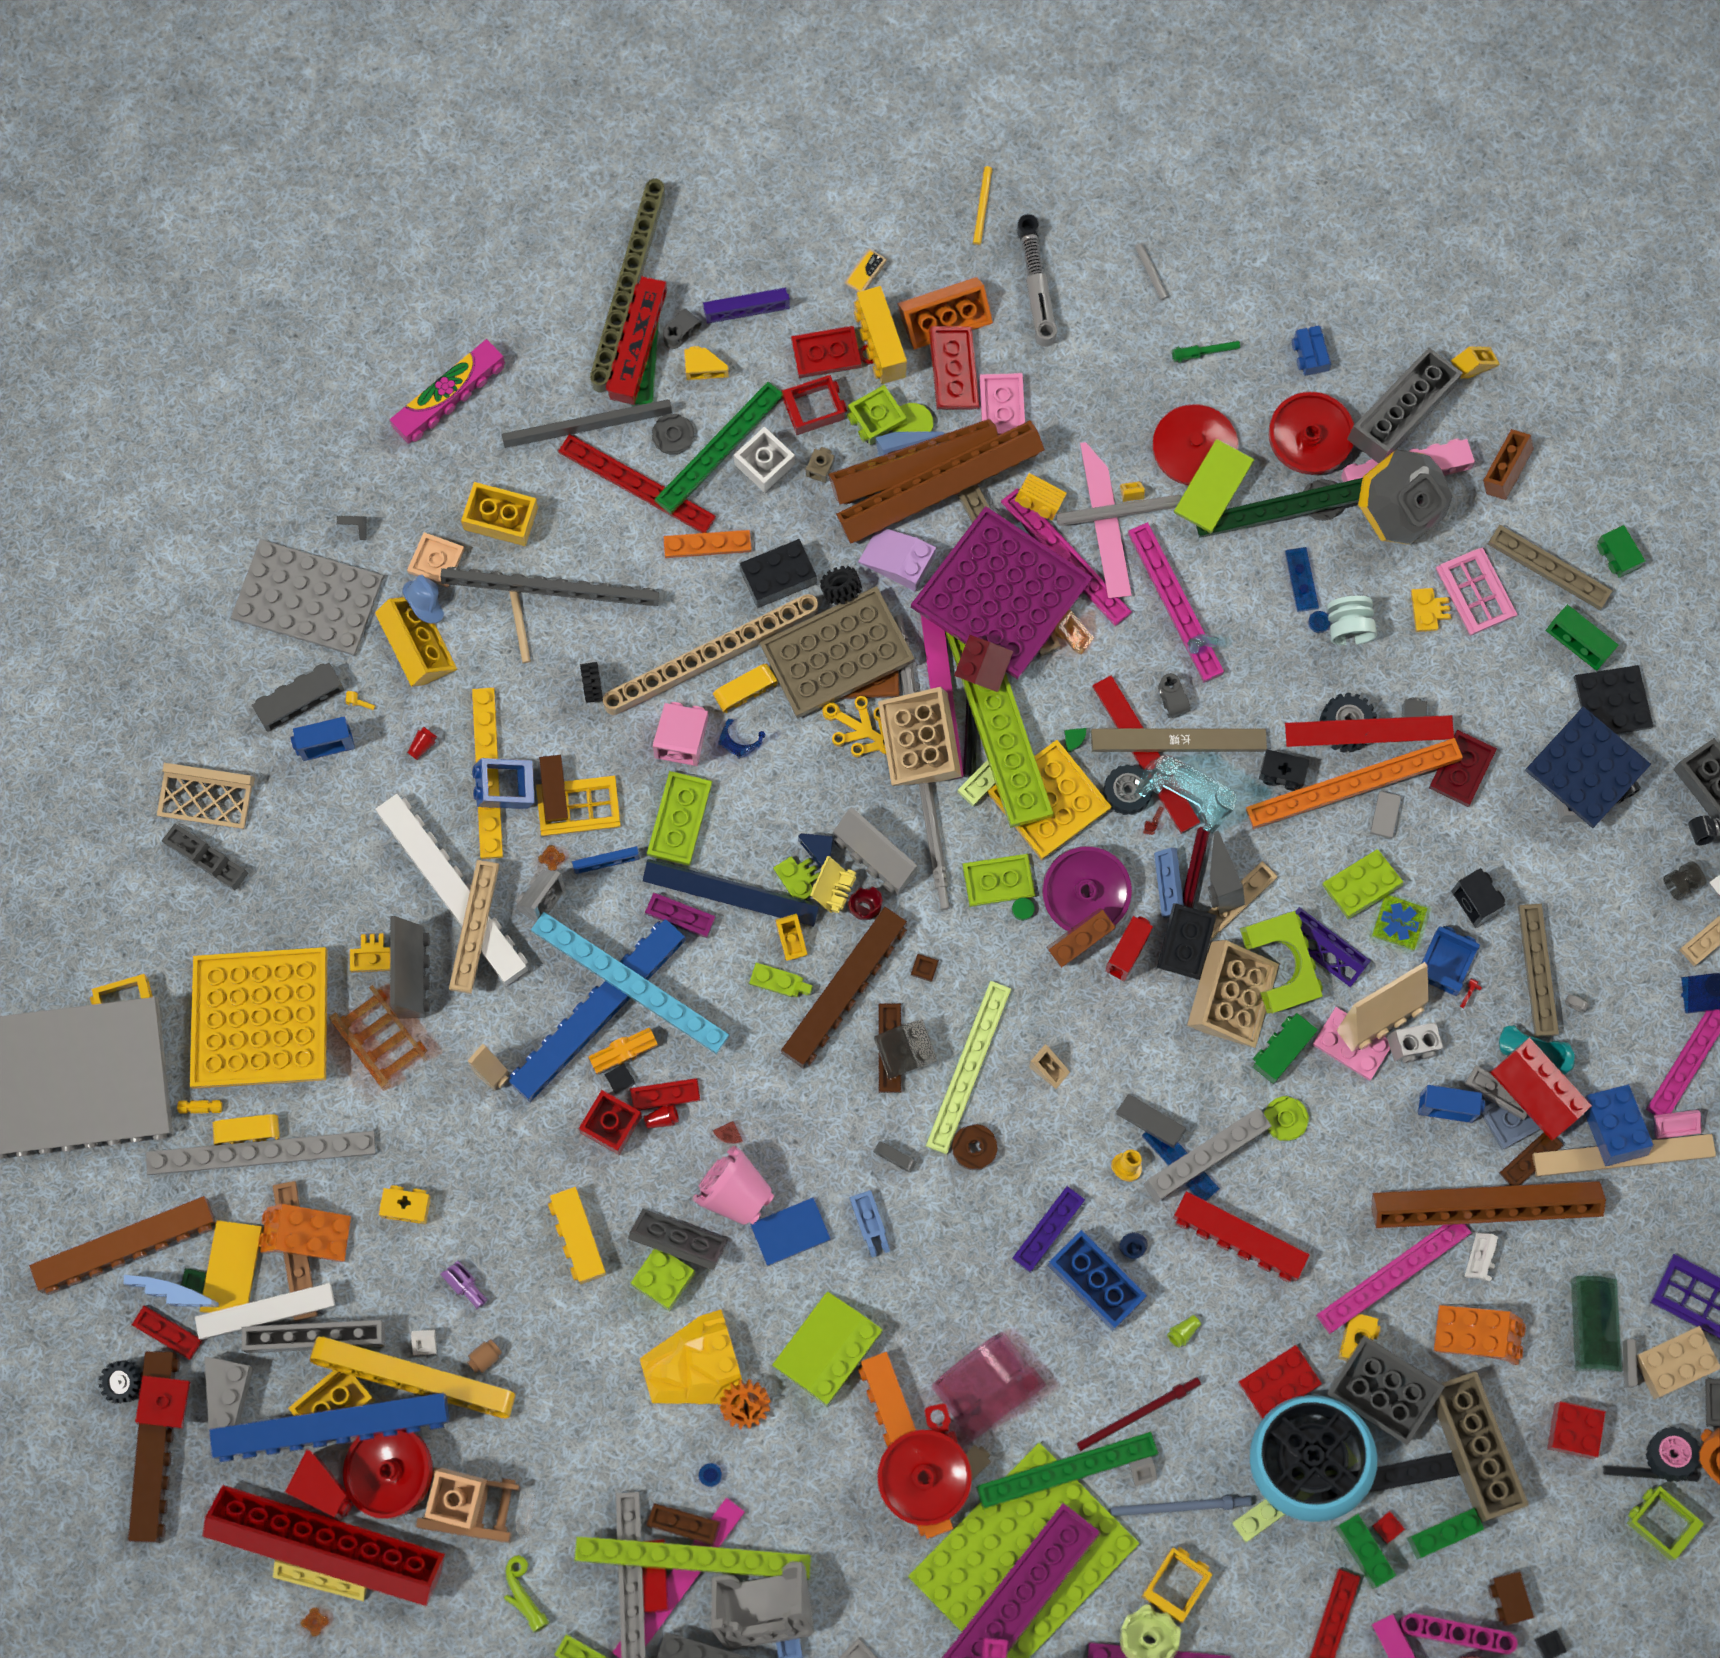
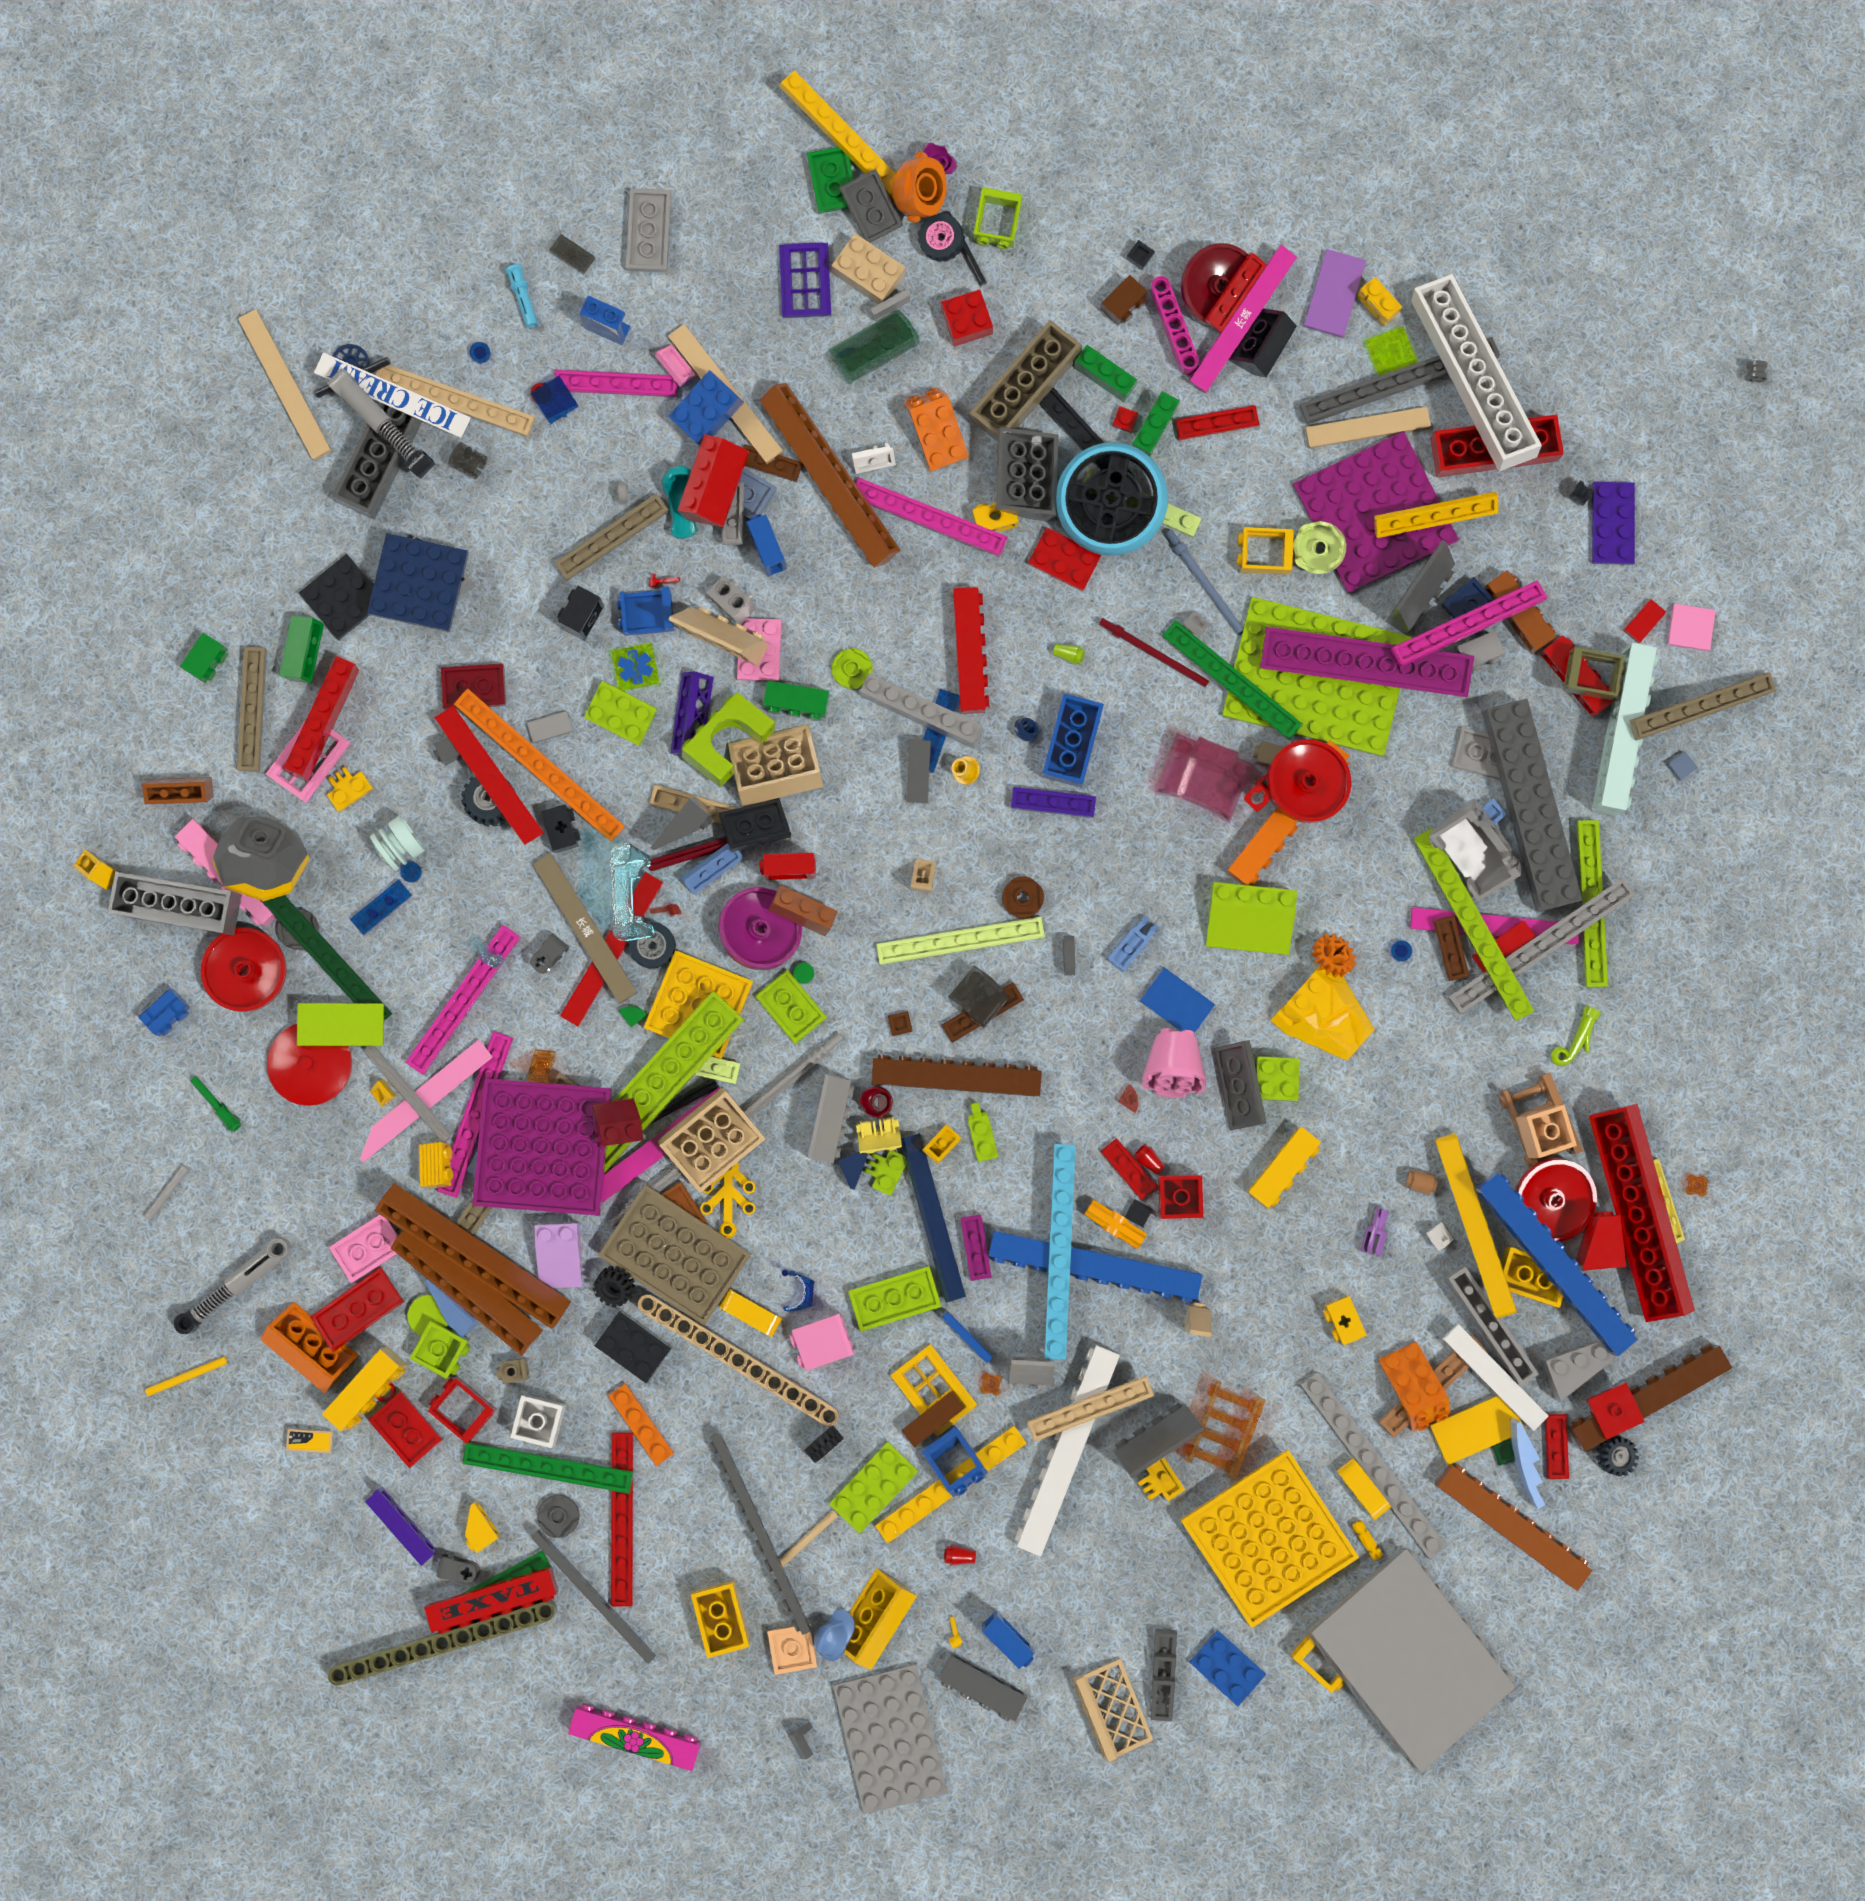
camera: 120 degrees left, 10 degrees up
none -> red brick [284,656,359,782]
none -> lime plate [829,1441,919,1534]
none -> blue plate [1189,1629,1266,1707]

